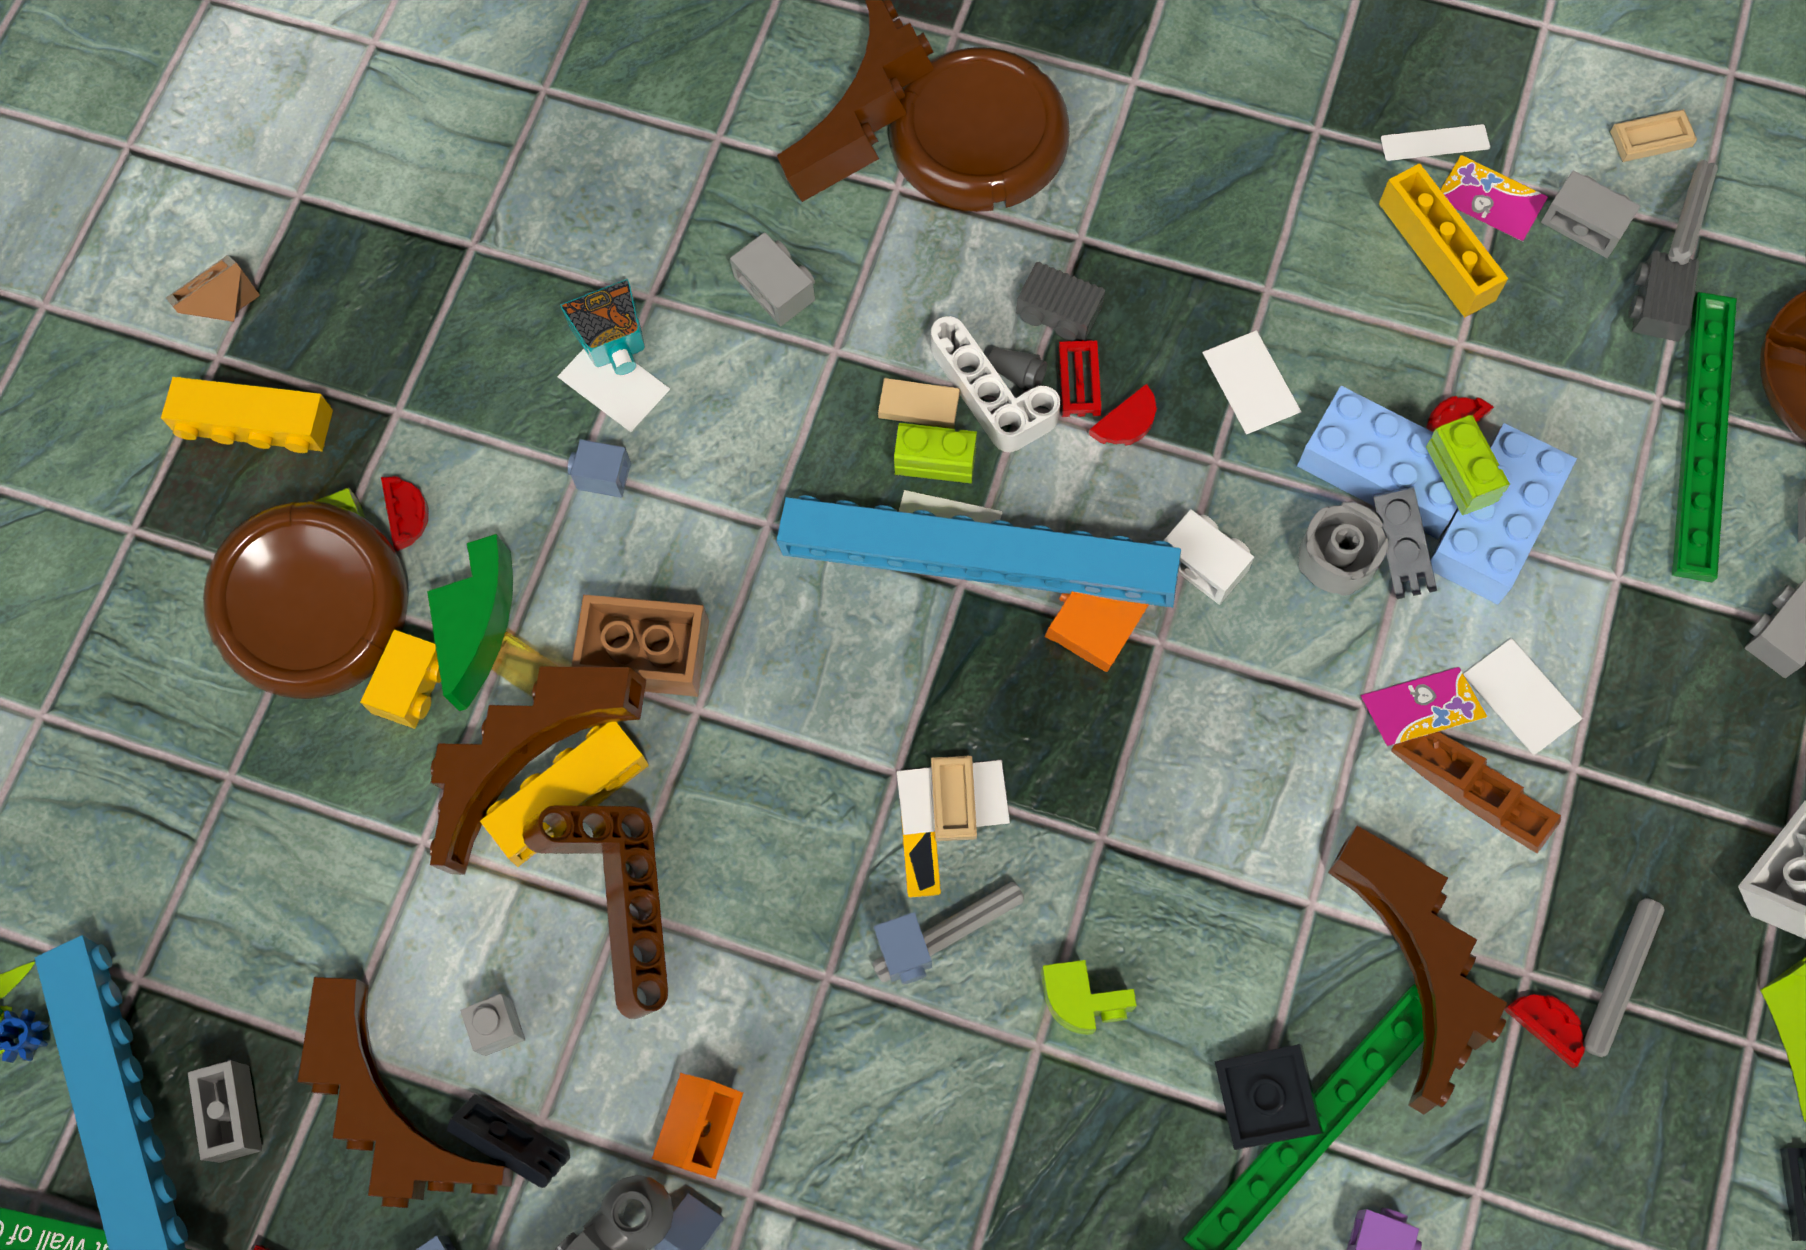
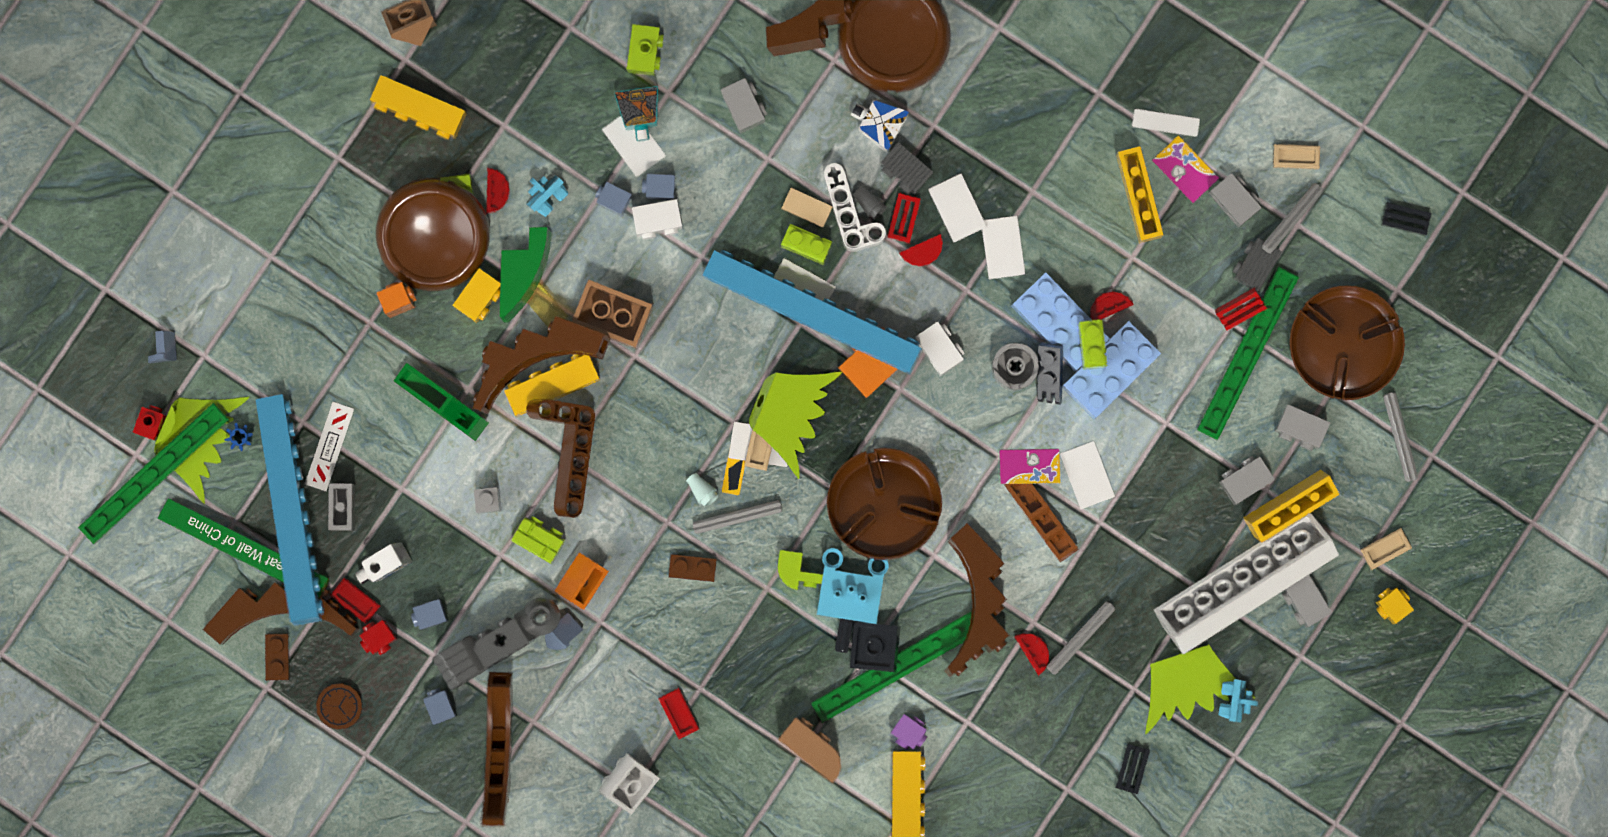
camera: 15 degrees right, 15 degrees up
reddish brown arch [298,977,513,1208] -> none
black hinge [446,1094,570,1188] -> none
sand blue brick [874,912,932,985] -> none
none -> white sticker [305,402,354,491]
none -> white torso [355,542,413,584]
none -> orange brick [376,282,417,318]
none -> green slope [393,363,489,441]
none -> lime brick [511,516,566,564]
none -> medium azure hips [527,175,569,217]
none -> lime brick [627,24,664,76]
none -> white brick [632,199,683,240]
none -> sand blue brick [642,174,675,200]
none -> reddish brown plate [668,554,717,582]
none -> light aqua cone [686,473,718,507]
none -> lime piece [749,372,842,479]
none -> medium azure piece [817,548,889,653]
none -> reddish brown piece [827,448,942,560]
none -> torso [851,100,909,153]
none -> white sticker [928,174,987,242]
none -> red tile [1215,287,1267,331]

